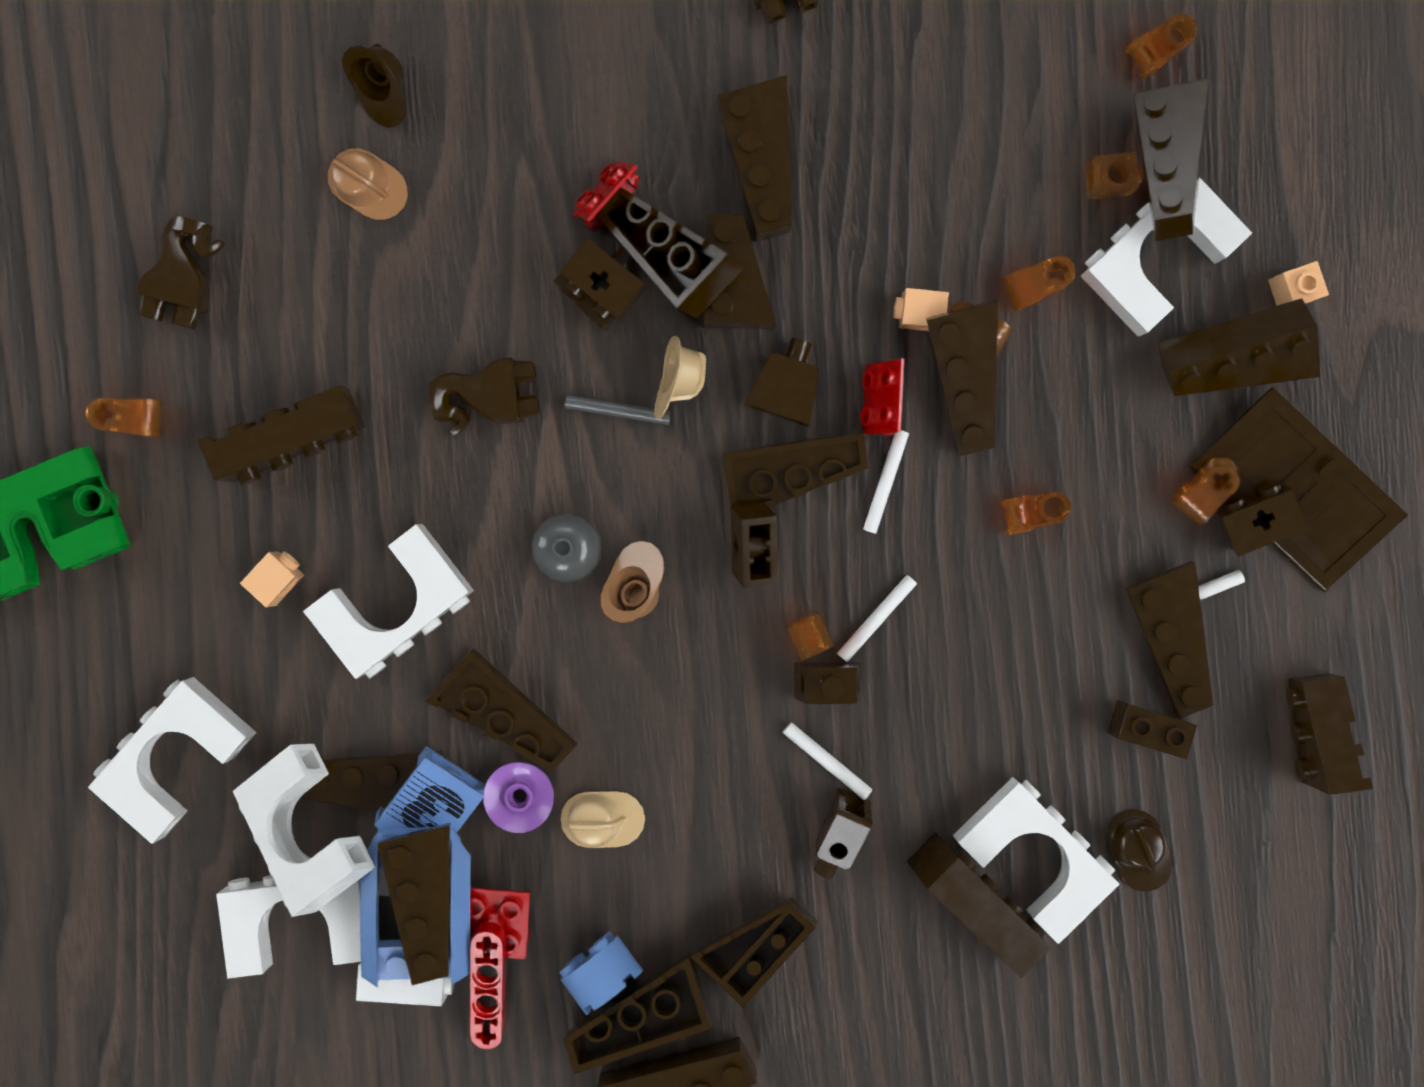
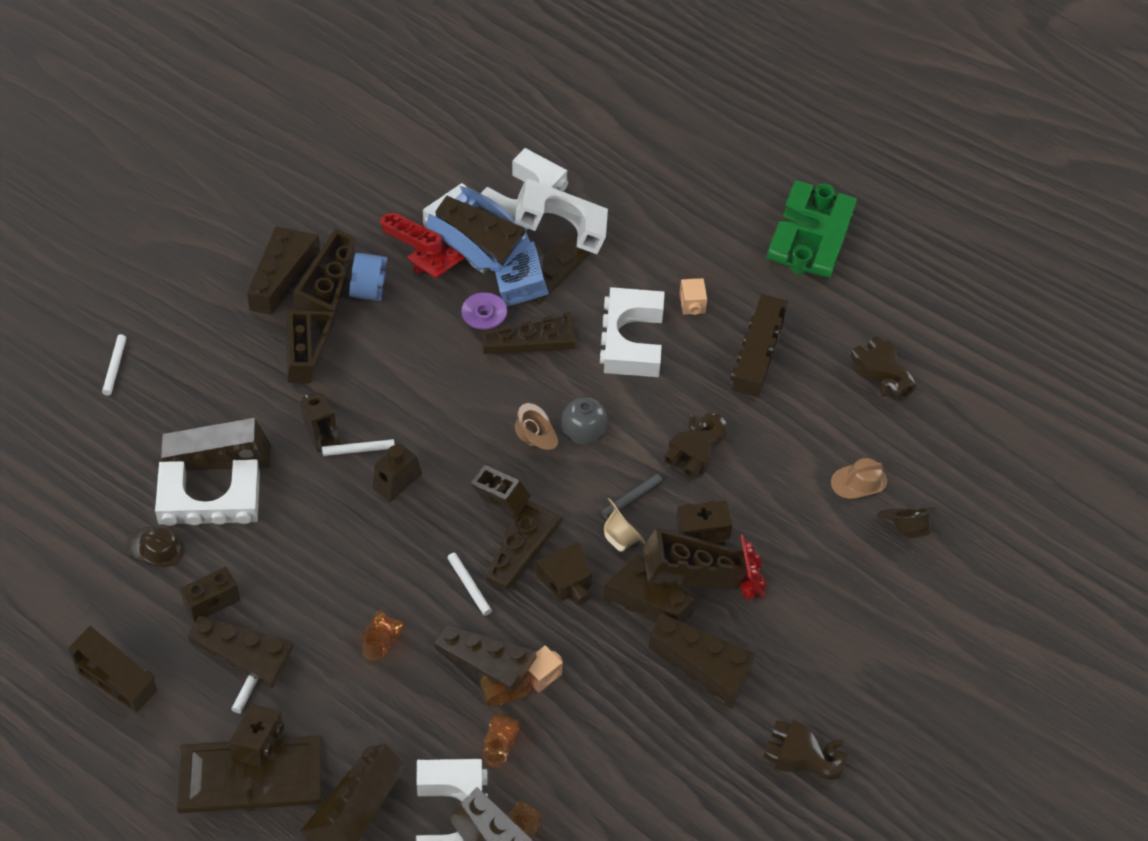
camera: 130 degrees right, 35 degrees down
clear orange piece [86,398,162,436] -> none
white arch [88,677,257,844] -> none
tan piece [560,791,645,848] -> none
clear orange brick [785,612,835,661] -> none
white bar [837,575,917,662] -> none
red hinge [860,359,905,436] -> none
clear orange piece [1171,457,1239,526] -> none

